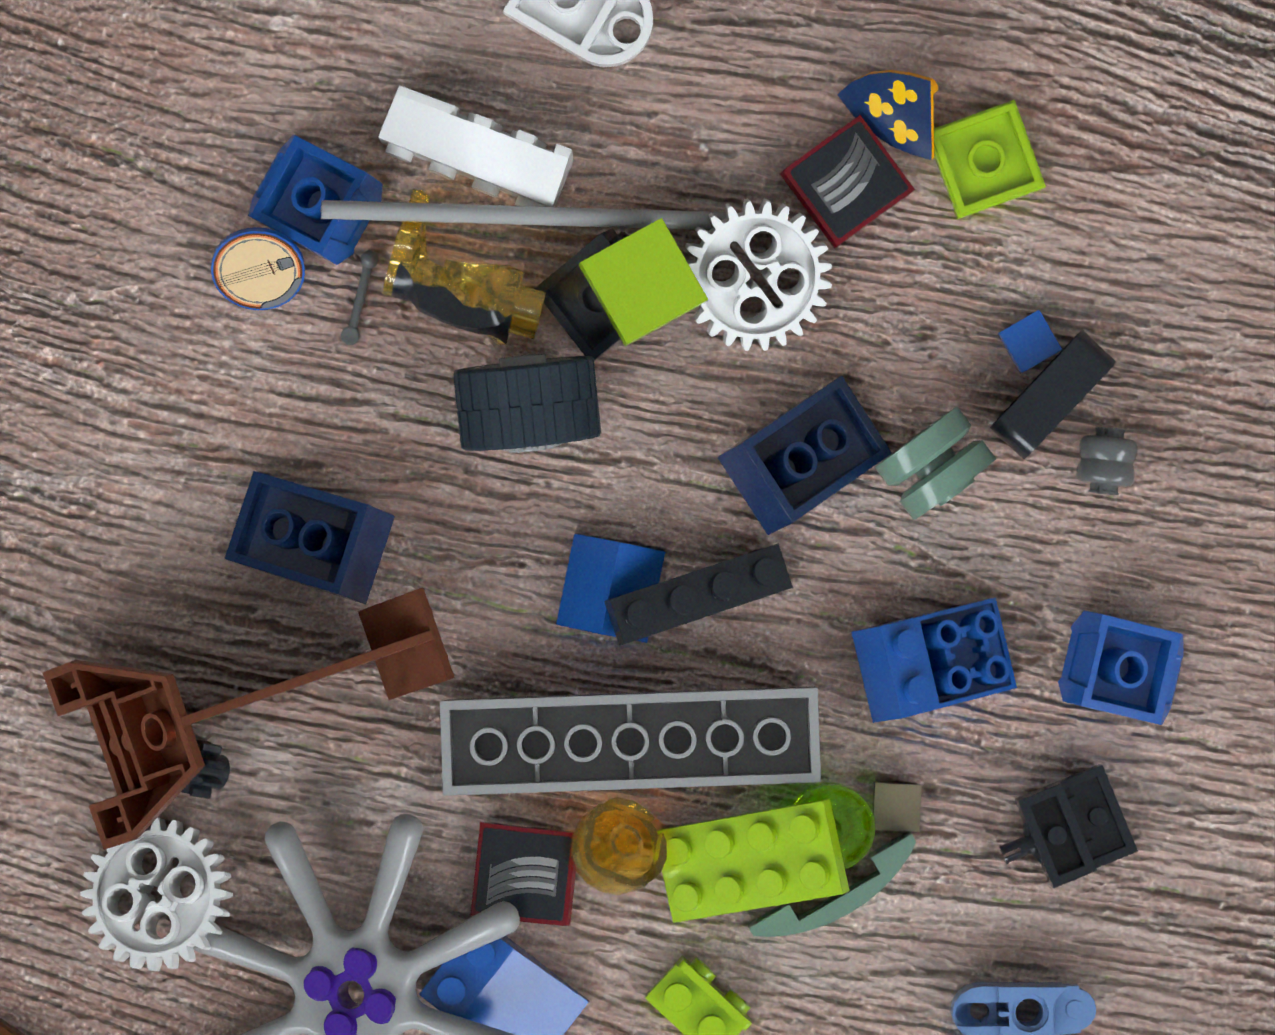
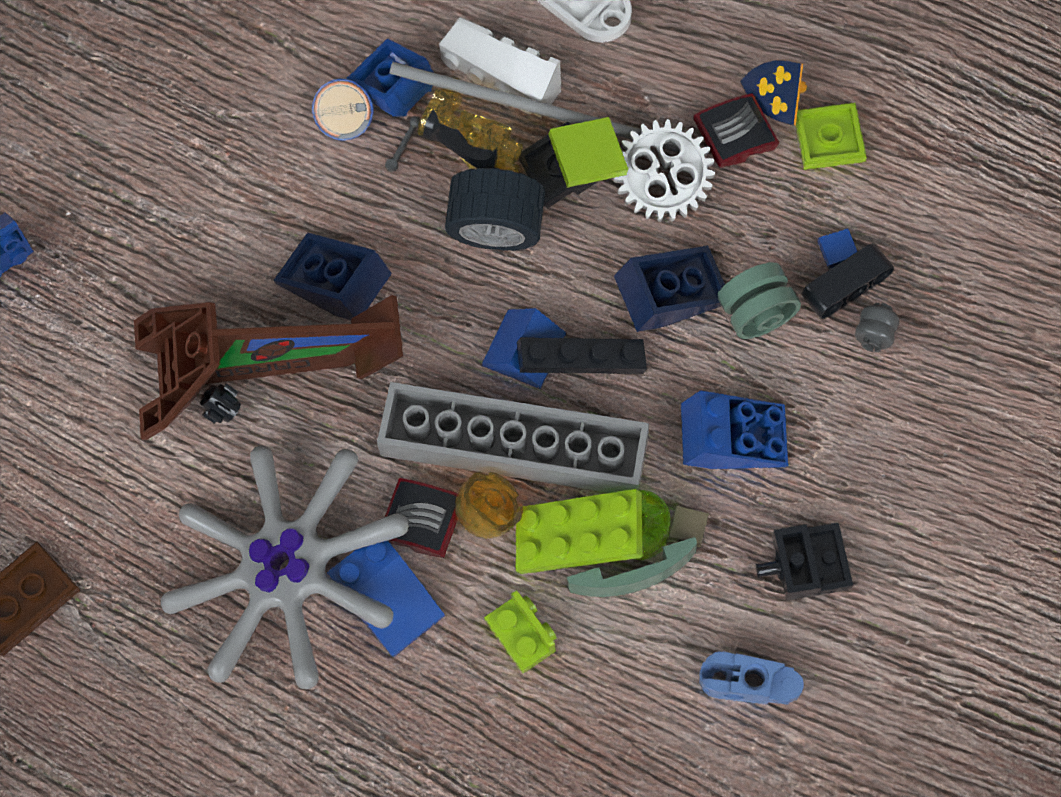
camera: 20 degrees right, 20 degrees down
white gear [80,818,233,971] -> none
blue slope [1058,611,1184,725] -> none

